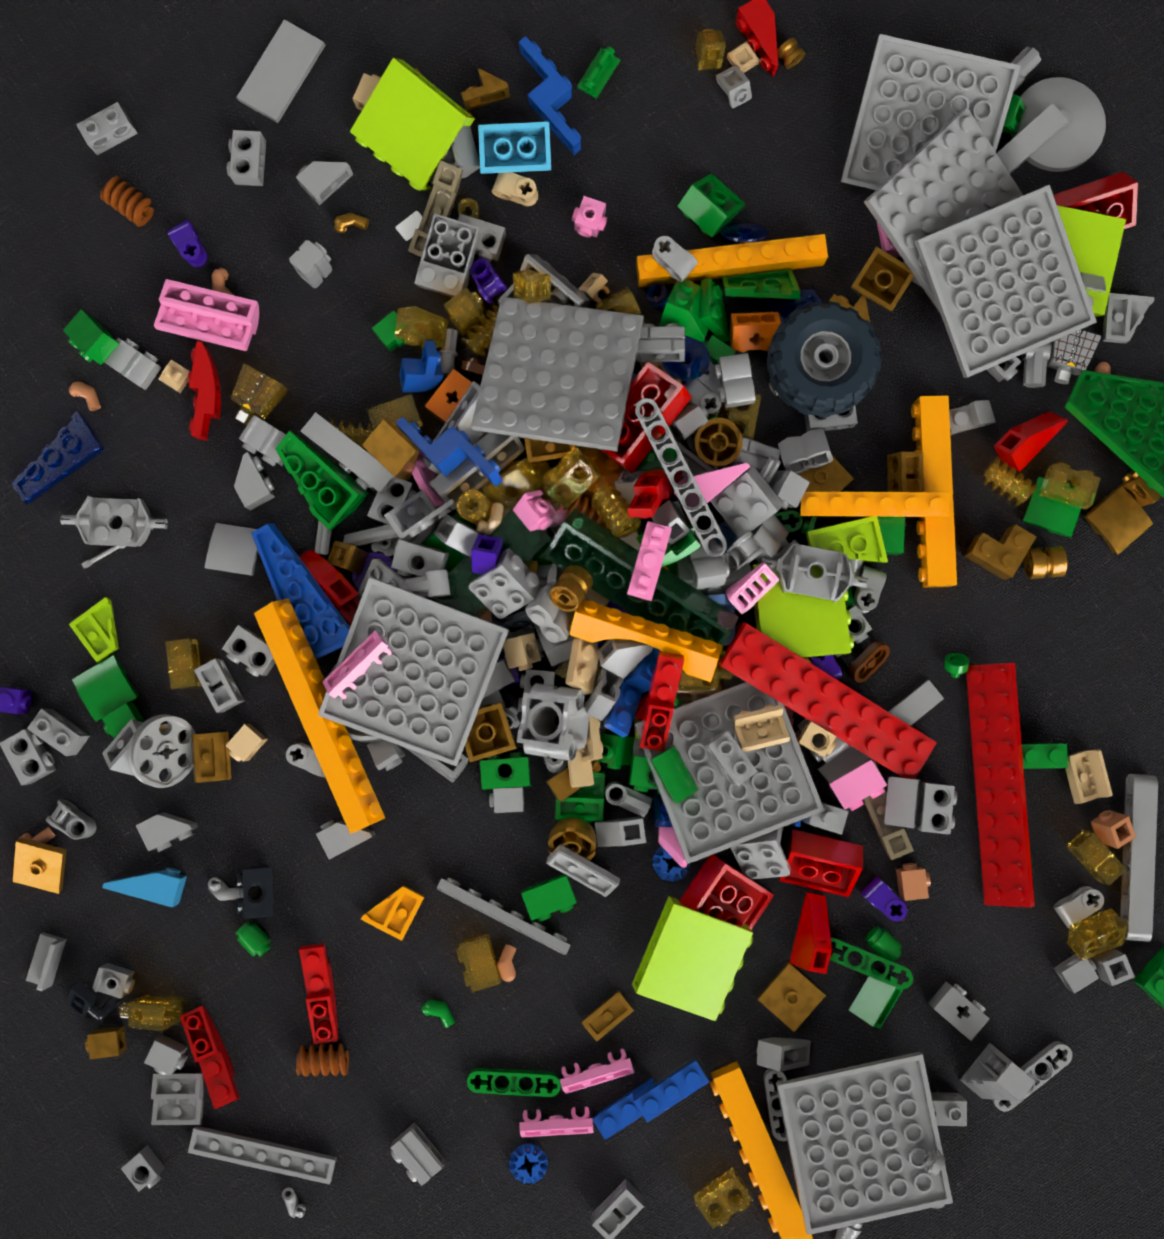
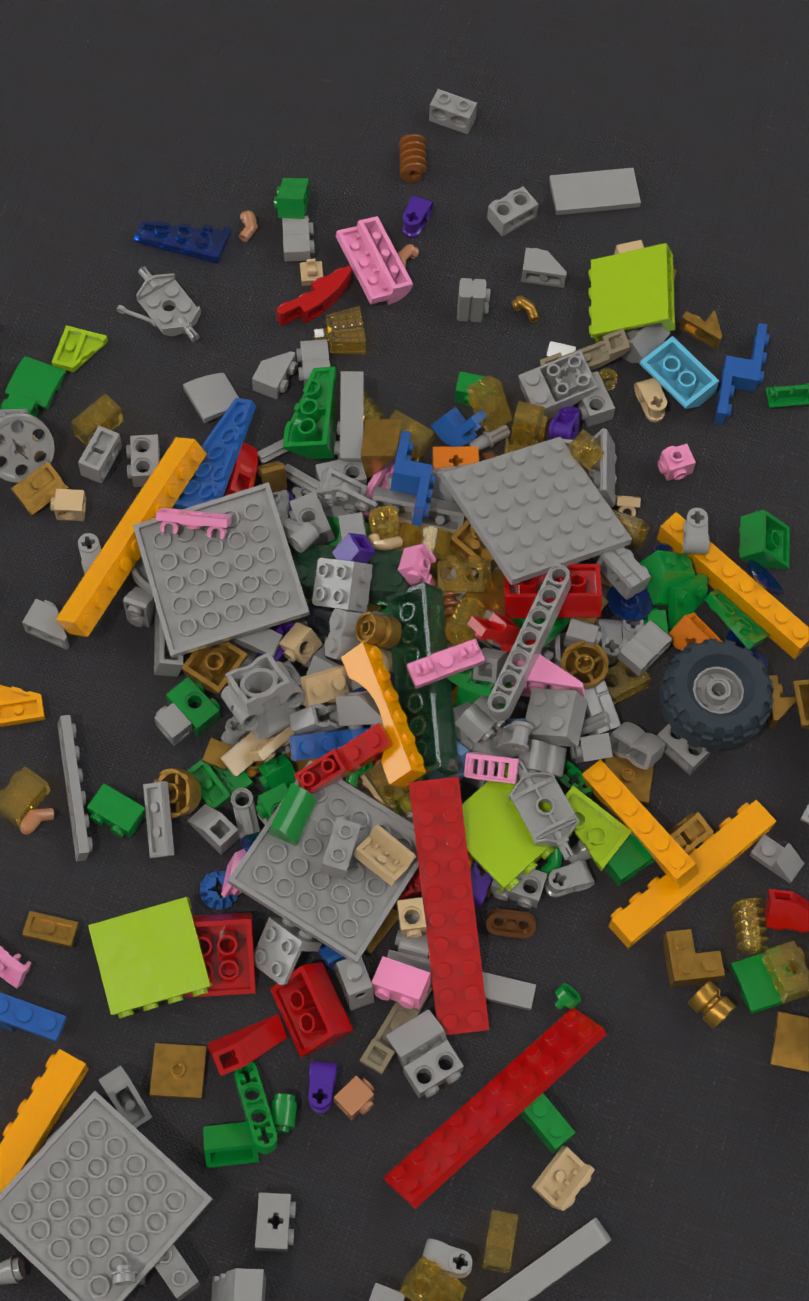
camera: 45 degrees right, 20 degrees down
nougat brick [1090,810,1136,849] -> none

